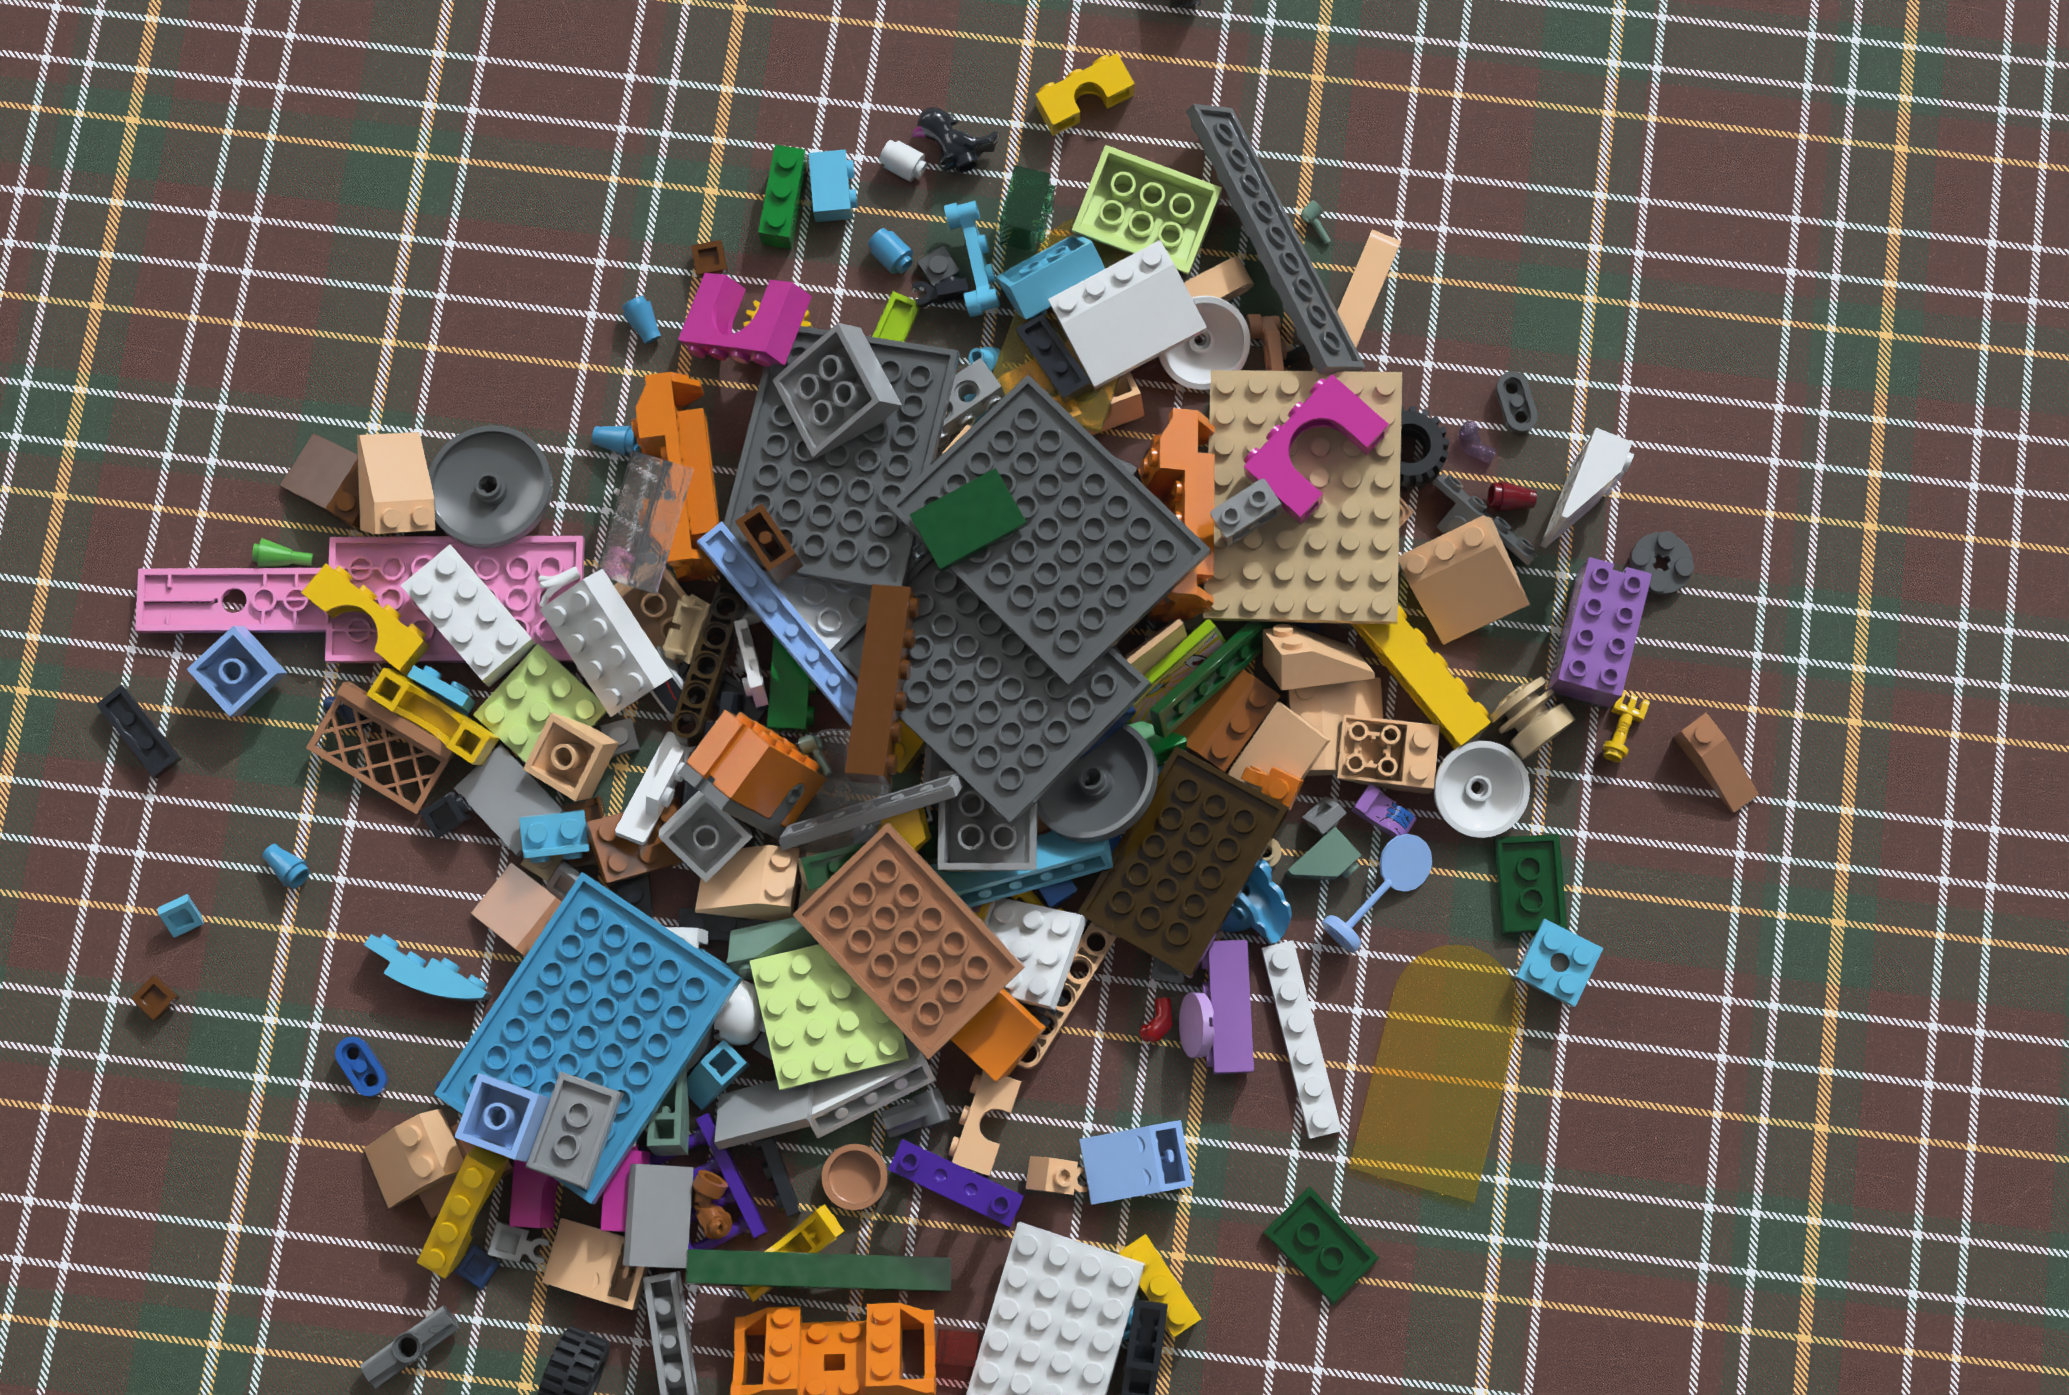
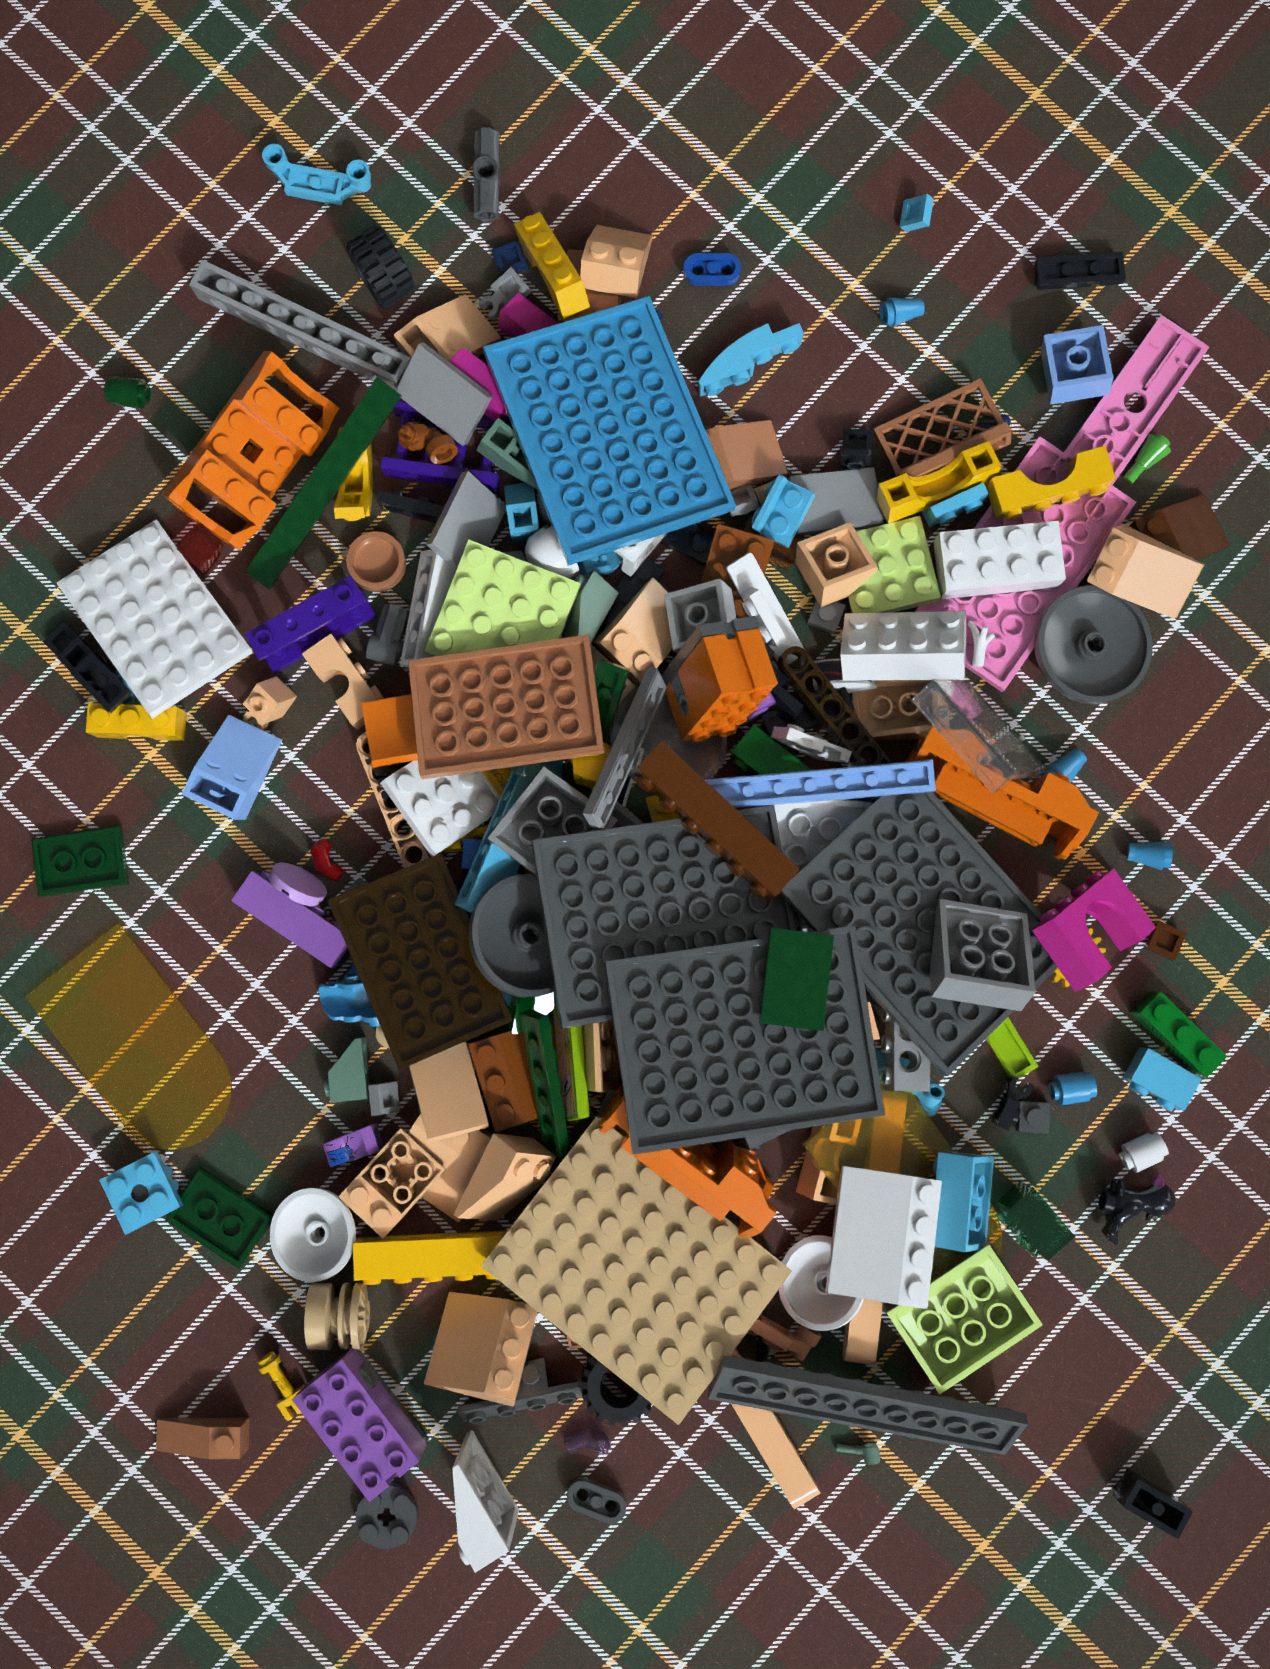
camera: 130 degrees right, 5 degrees up
reddish brown plate [130,974,180,1021] -> none
light blue brick [454,1073,550,1162] -> none
light grey tile [525,1071,624,1189] -> none
tan hinge [663,594,711,664] -> none
reddish brown brick [735,503,804,584] -> none
sand green hand [798,735,832,776] -> none
medium azure plate [944,201,1000,317] -> none
black plate [1016,313,1092,404] -> none
yellow arch [1036,53,1135,136] -> none
light grey bracket [1210,478,1282,547] -> none
orange plate [1241,765,1304,810] -> none
dark pink arch [1244,374,1389,524] -> none
white plate [1261,940,1342,1139] -> none
light blue piece [1321,834,1432,953] -> none
dark red cone [1487,480,1537,512] -> none

